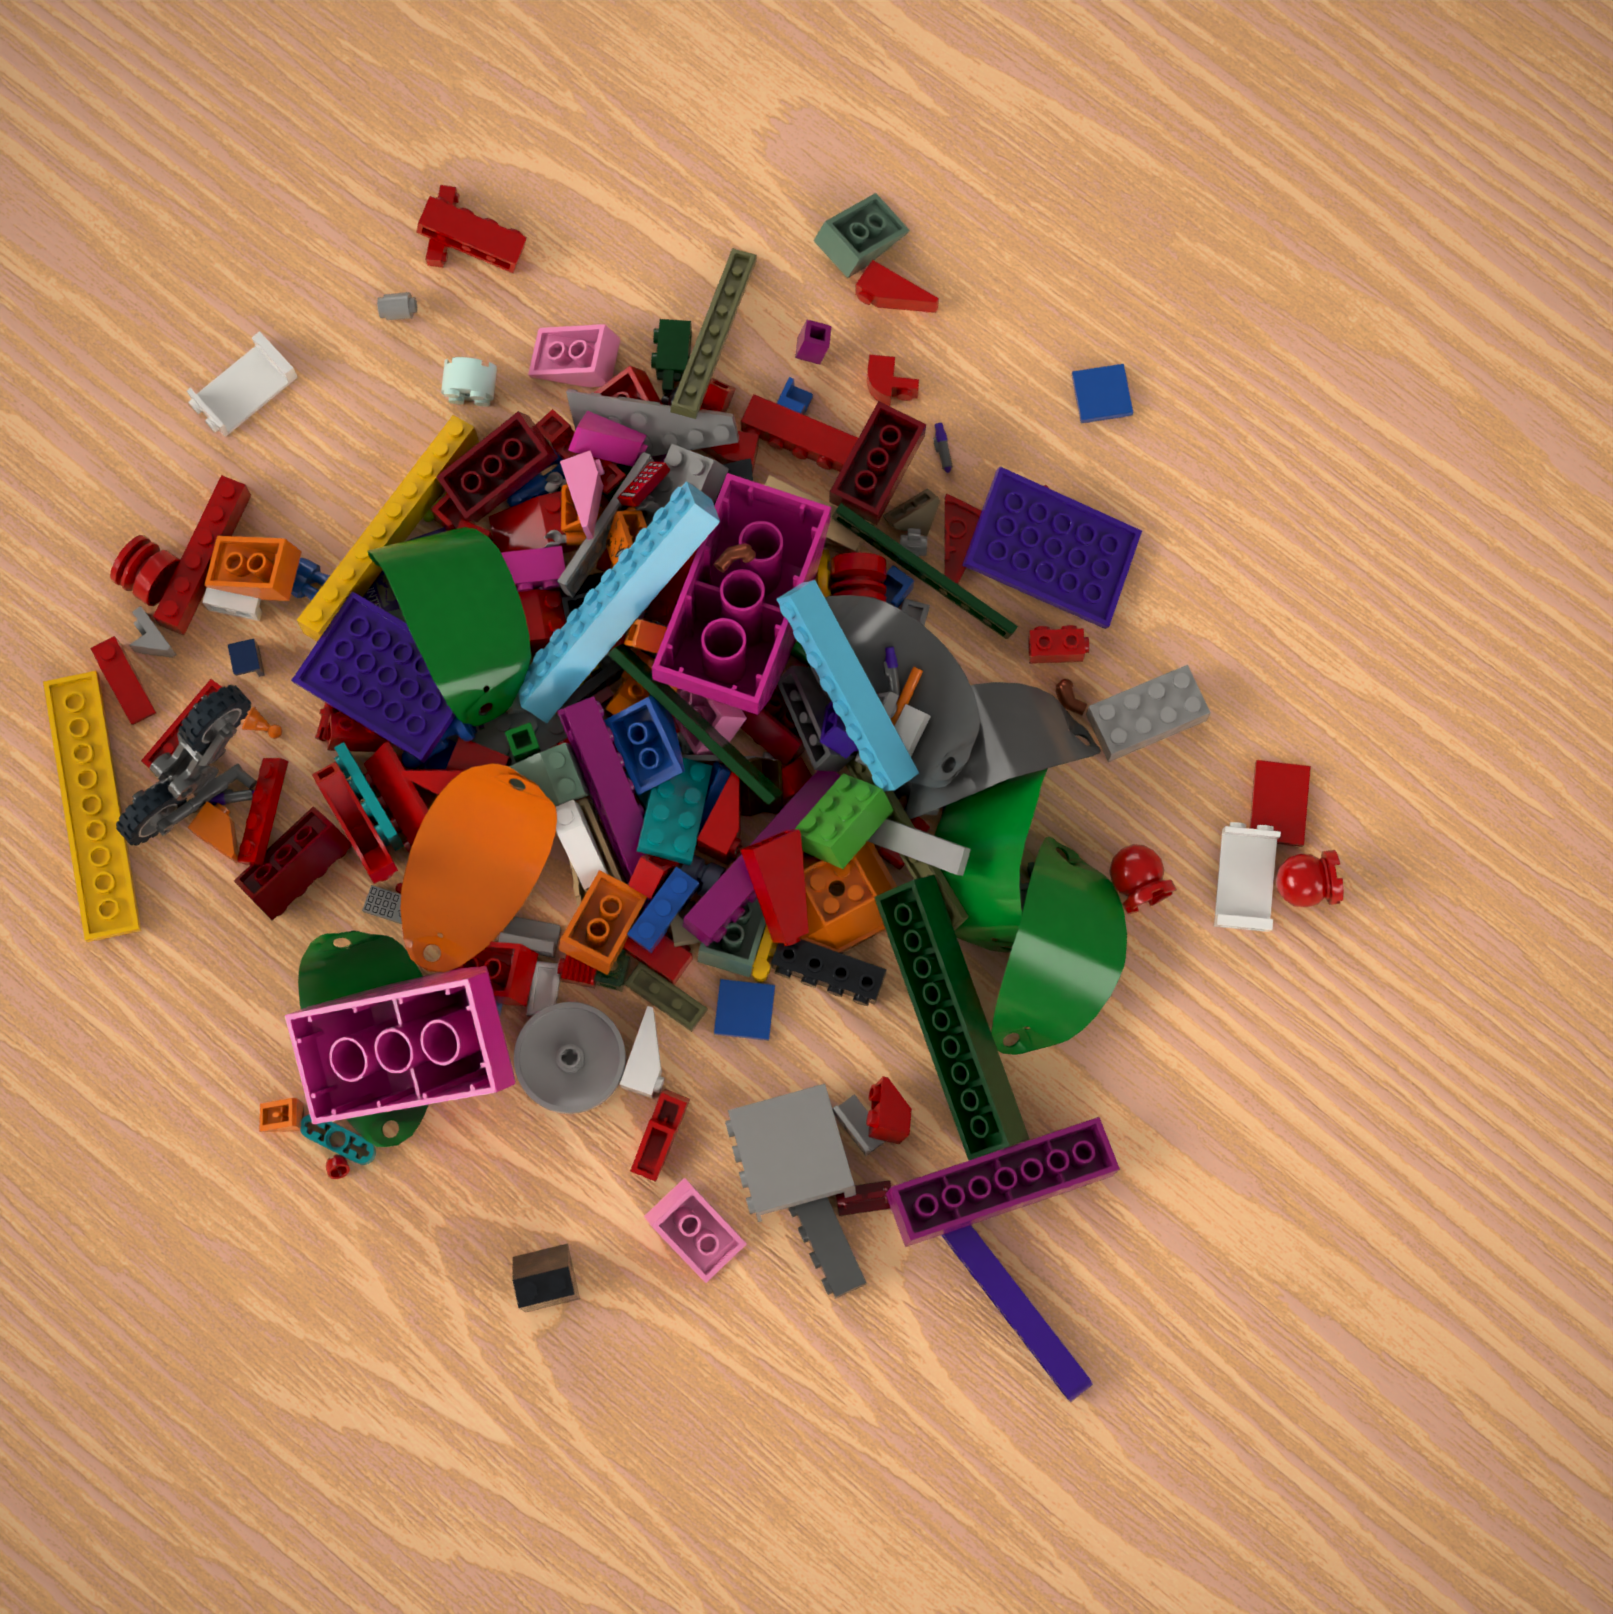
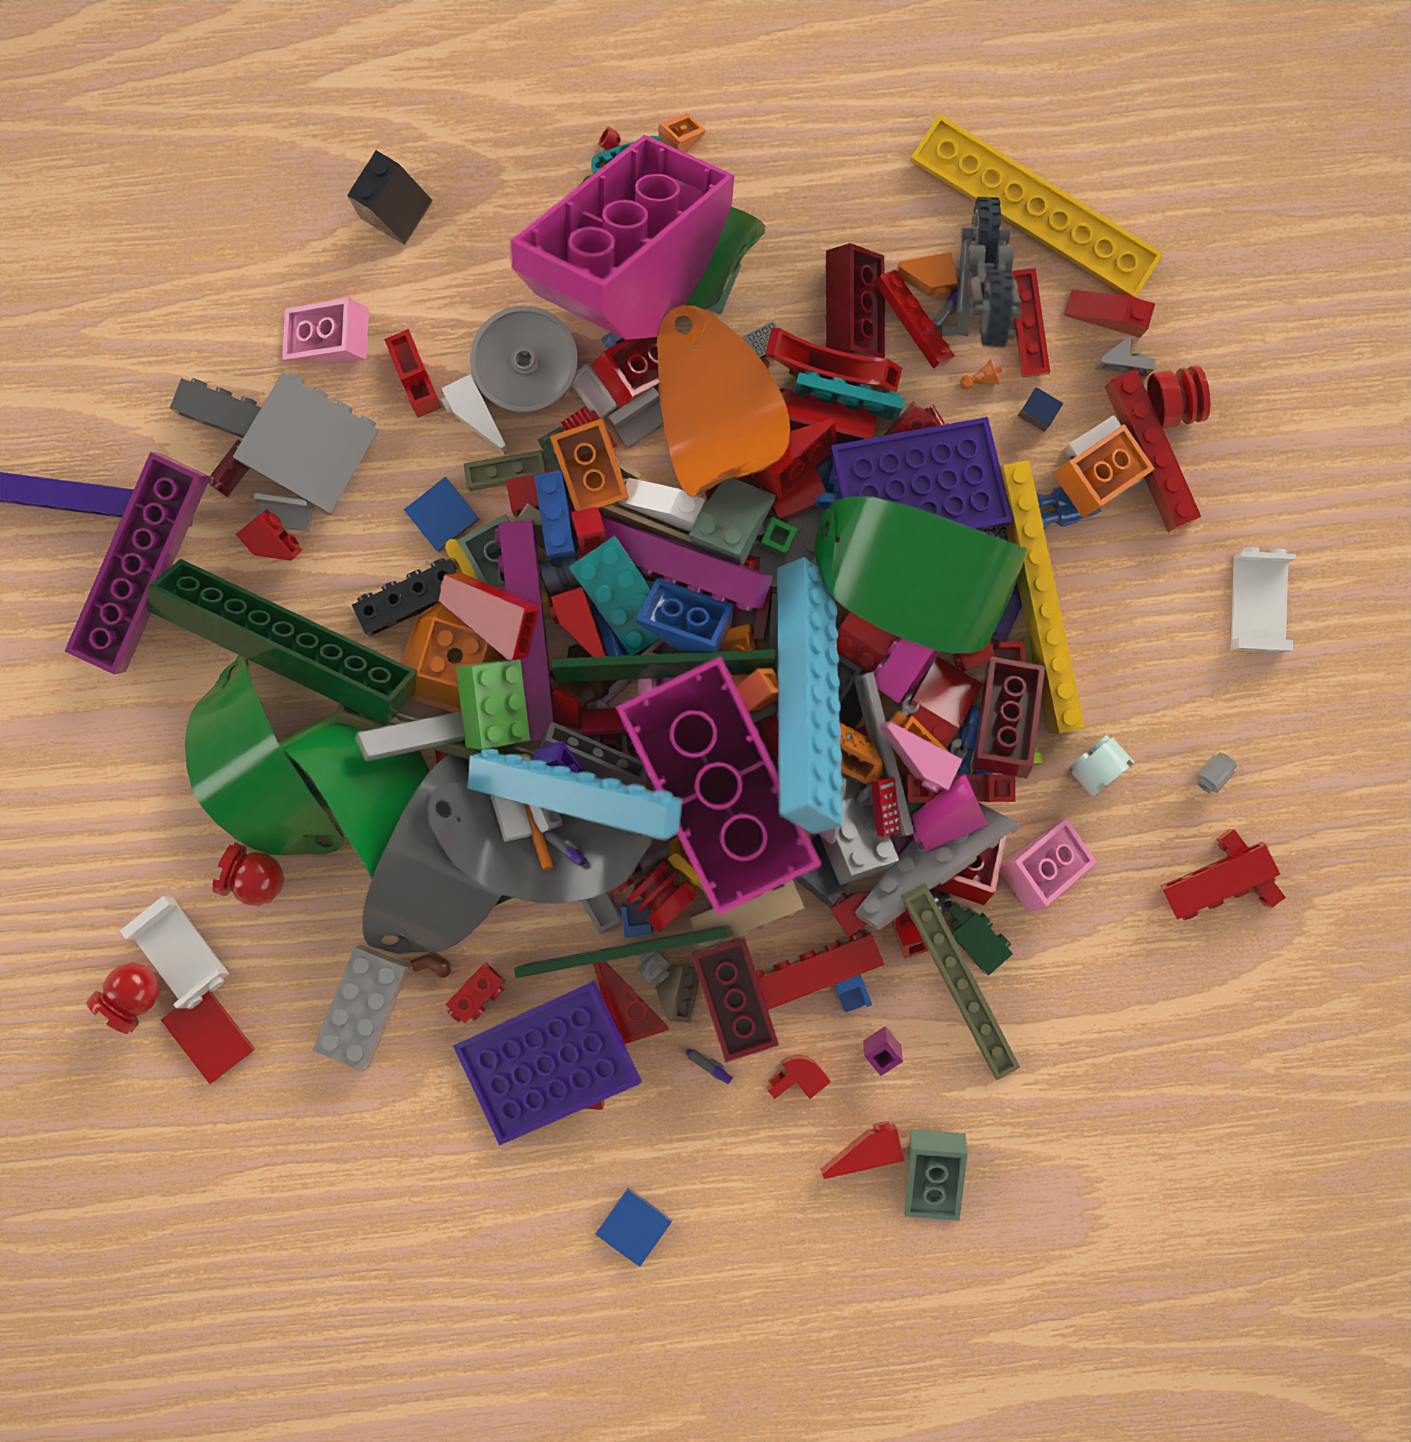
camera: 135 degrees right, 10 degrees up
copper arm [714,543,756,573] -> none

